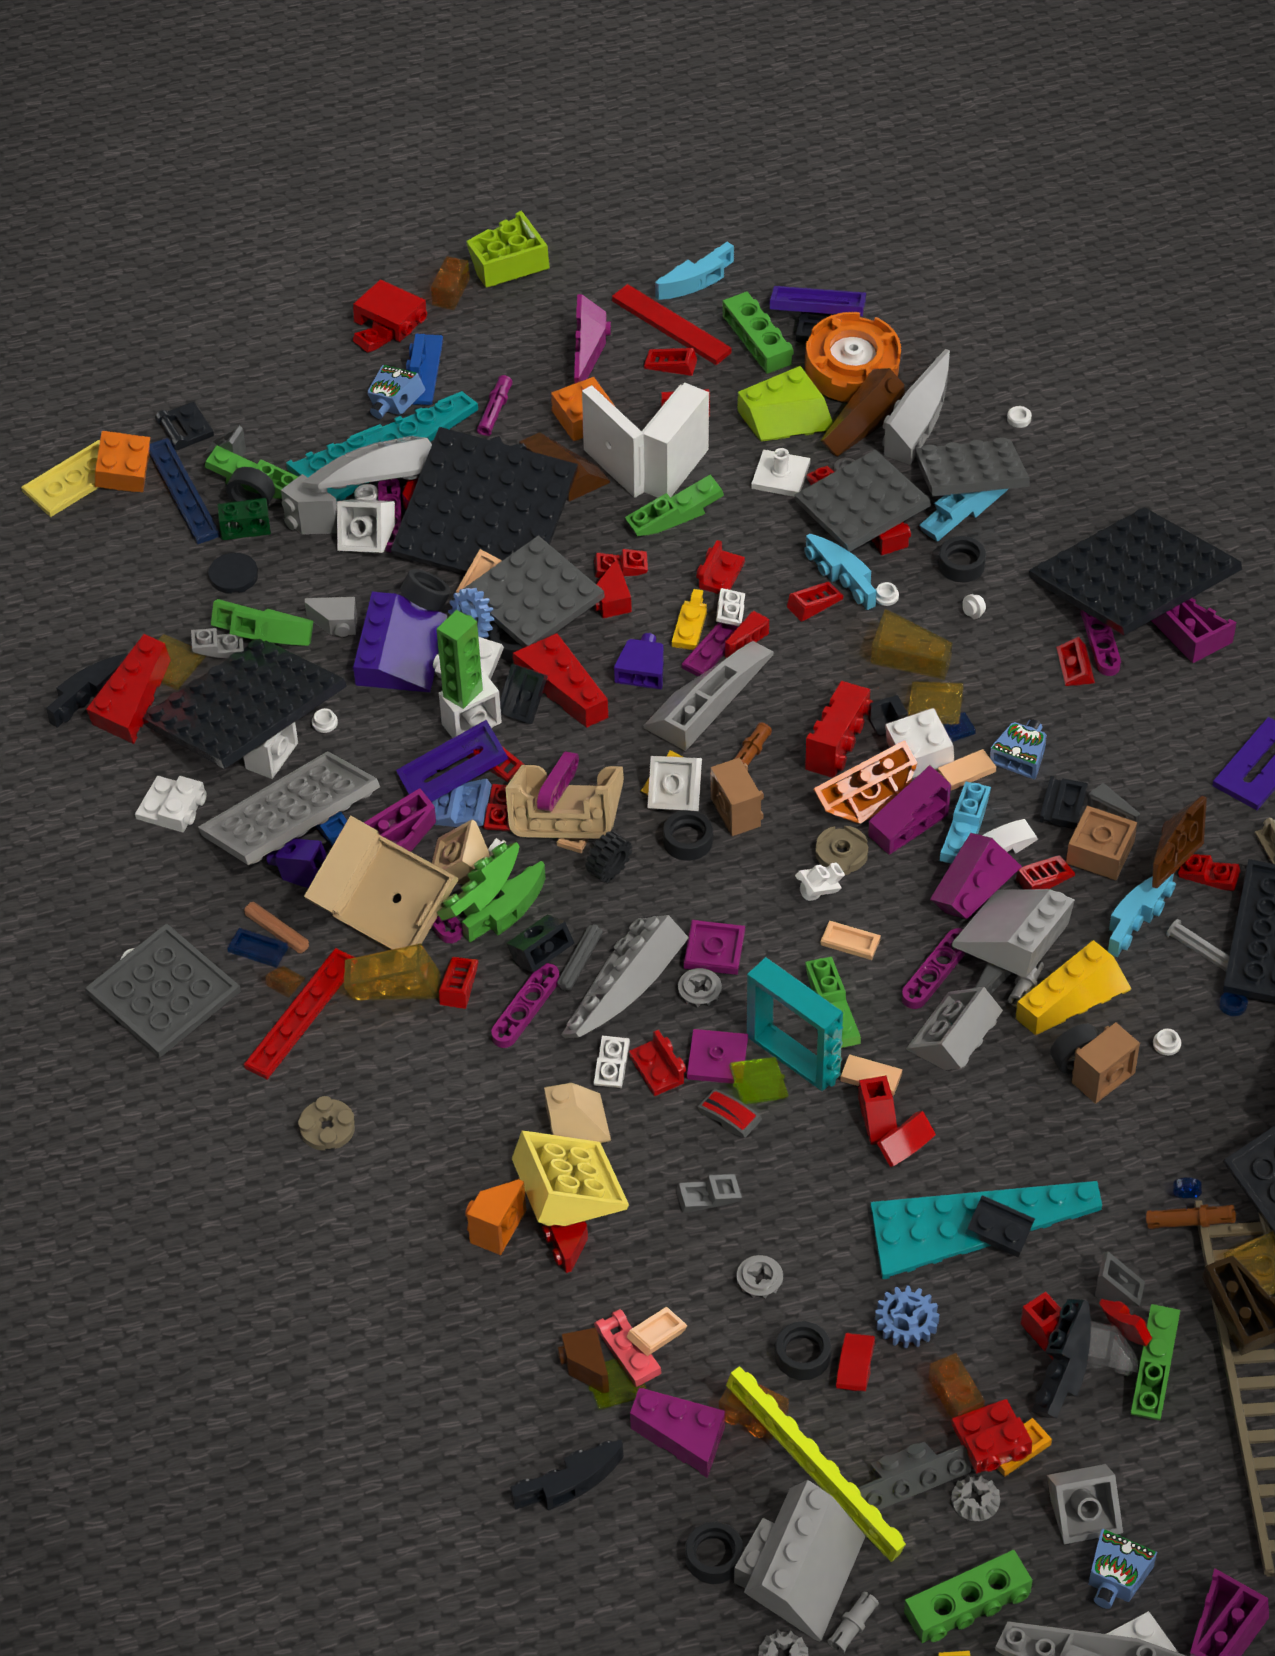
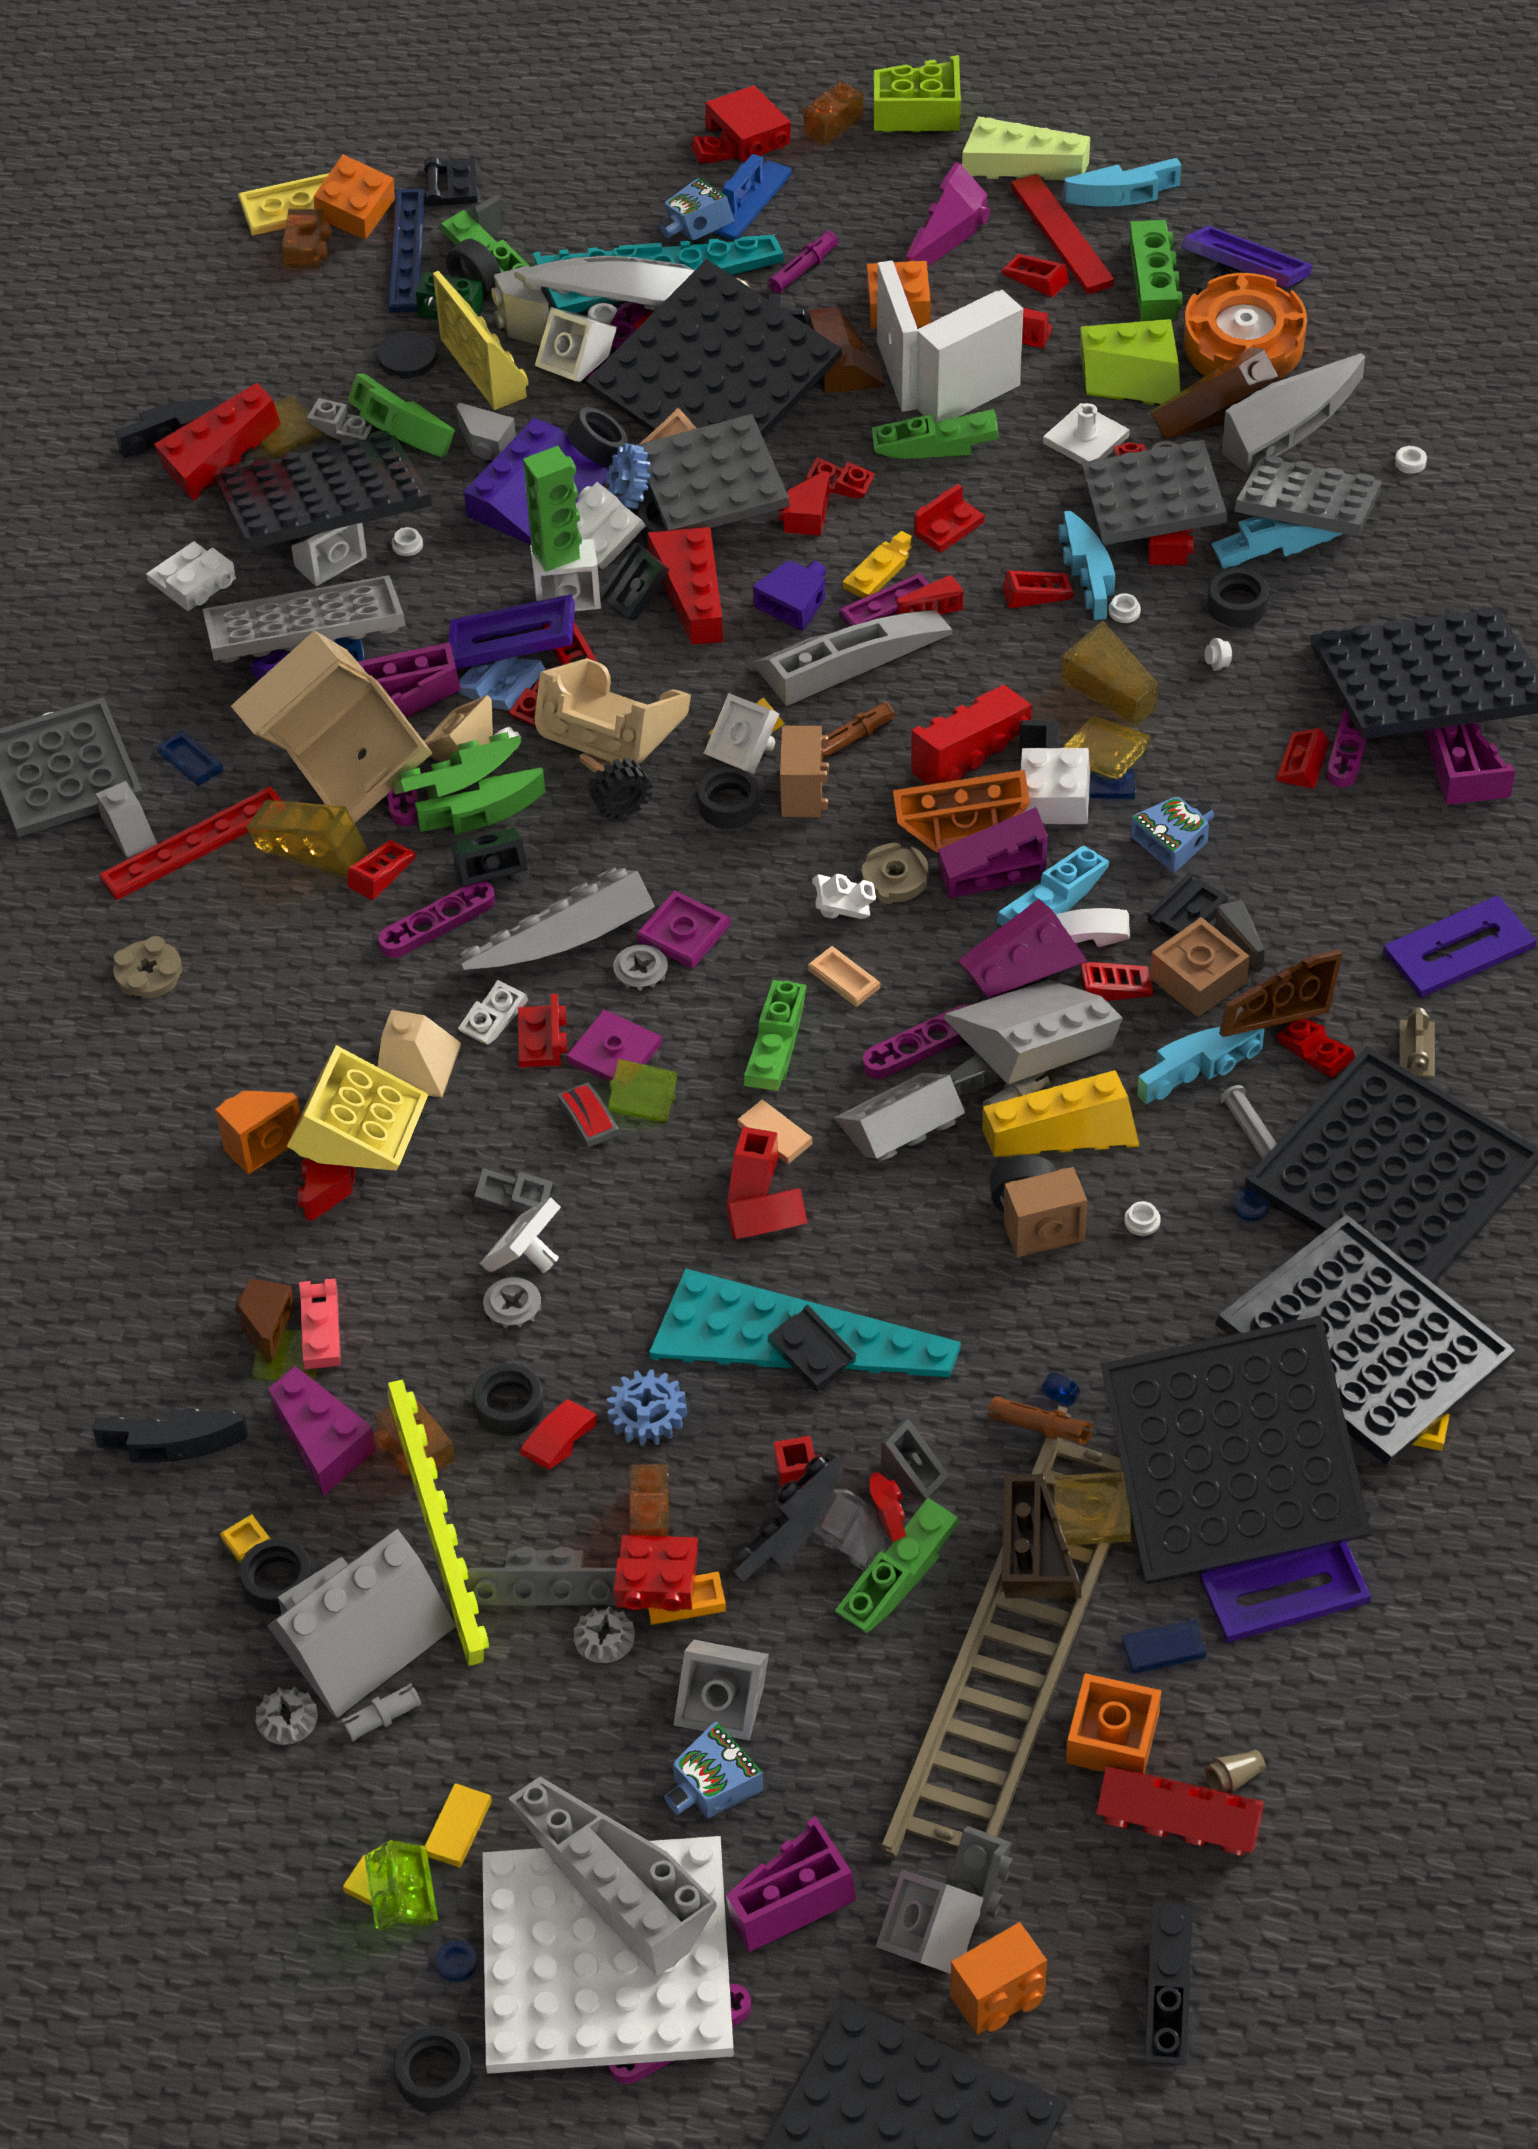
camera: 25 degrees right, 0 degrees up
nougat axle [244,902,309,953] -> none
clear orange slope [265,966,305,998] -> none
magenta beam [537,751,579,812] -> none
dark grey axle [557,924,603,991] -> none
light nougat tile [627,1307,687,1356] -> none
white slope [716,588,745,626] -> none
teal window [747,957,843,1091] -> none
bright green brick [904,1550,1032,1643] -> none
light nougat tile [938,749,996,791] -> none
none -> light grey slope [96,781,157,859]
none -> yellow tile [220,1514,271,1563]
none -> clear orange brick [282,209,331,269]
none -> light yellow slope [433,271,529,410]
none -> white tile [480,1197,561,1273]
none -> yellowish green wedge [962,116,1090,180]

